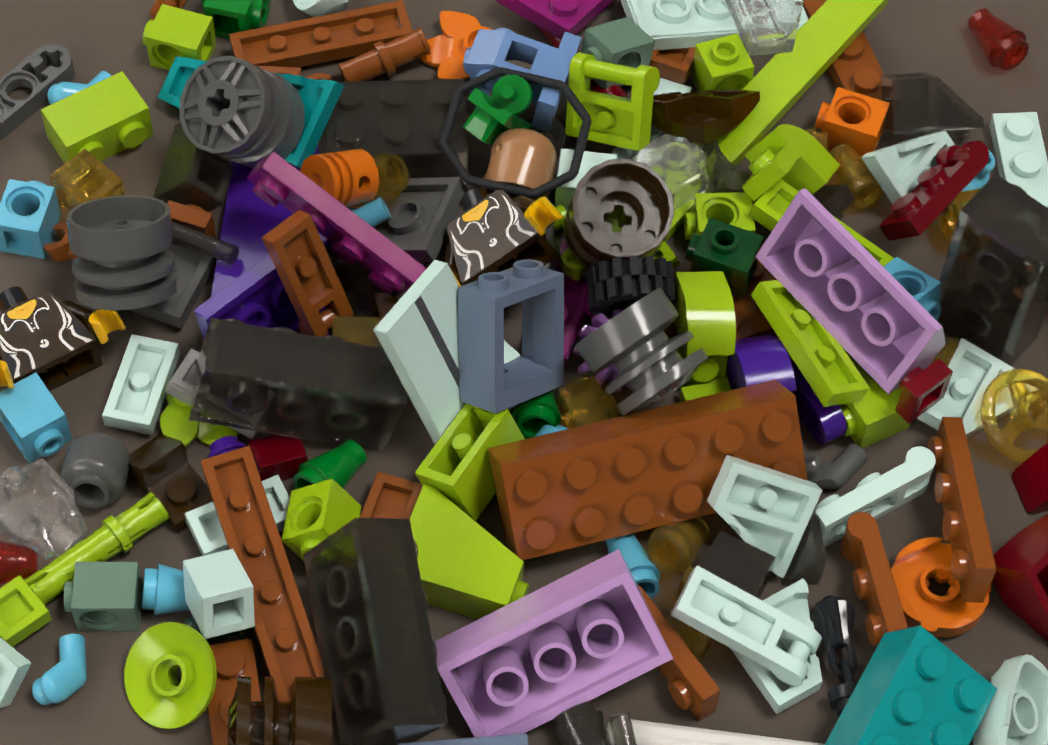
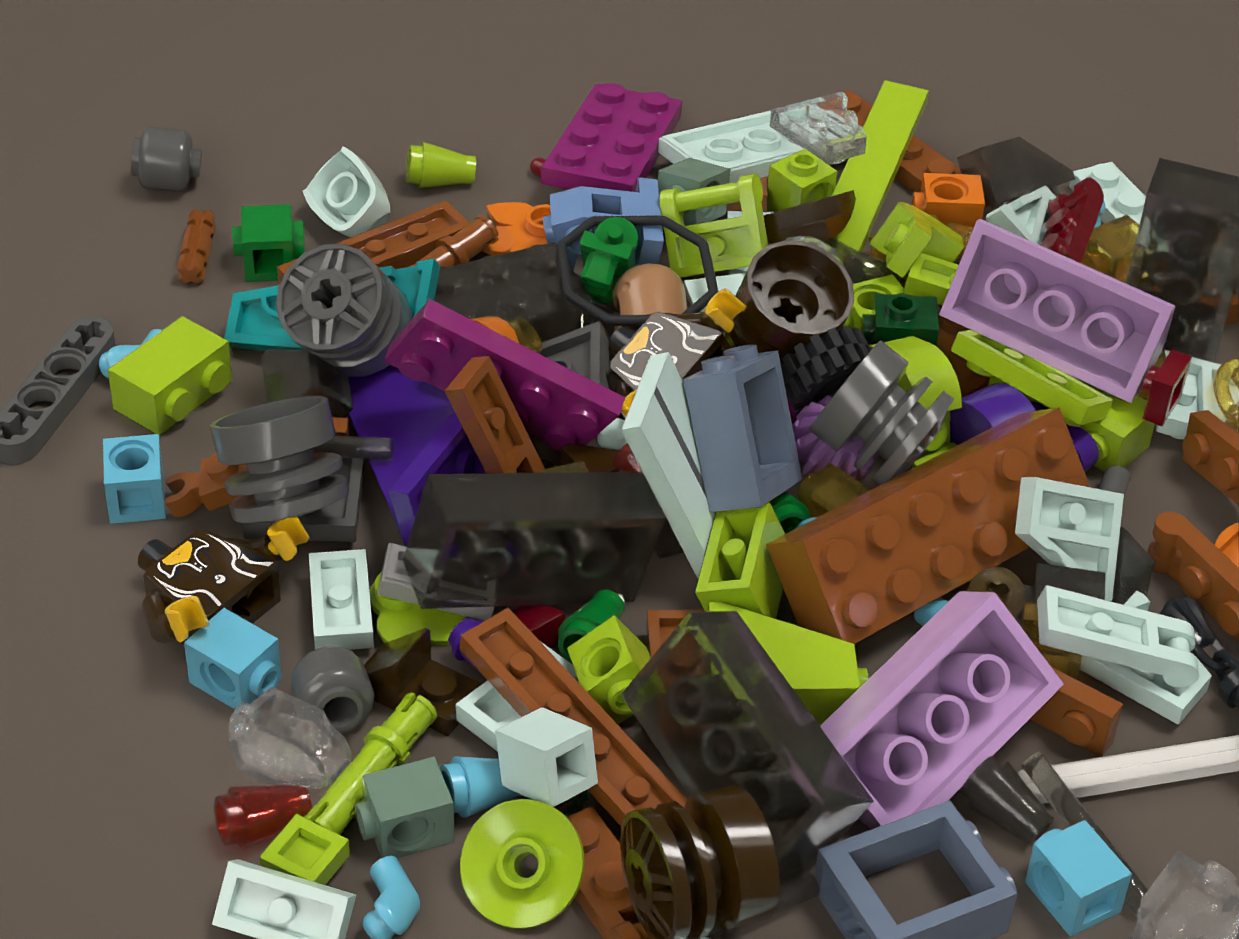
camera: 20 degrees left, 15 degrees down
clear yellow brick [49,149,125,210] -> none
lime brick [143,4,216,71] -> none
light aqua plate [808,446,936,550] -> none
clear red cone [968,8,1029,70] -> none

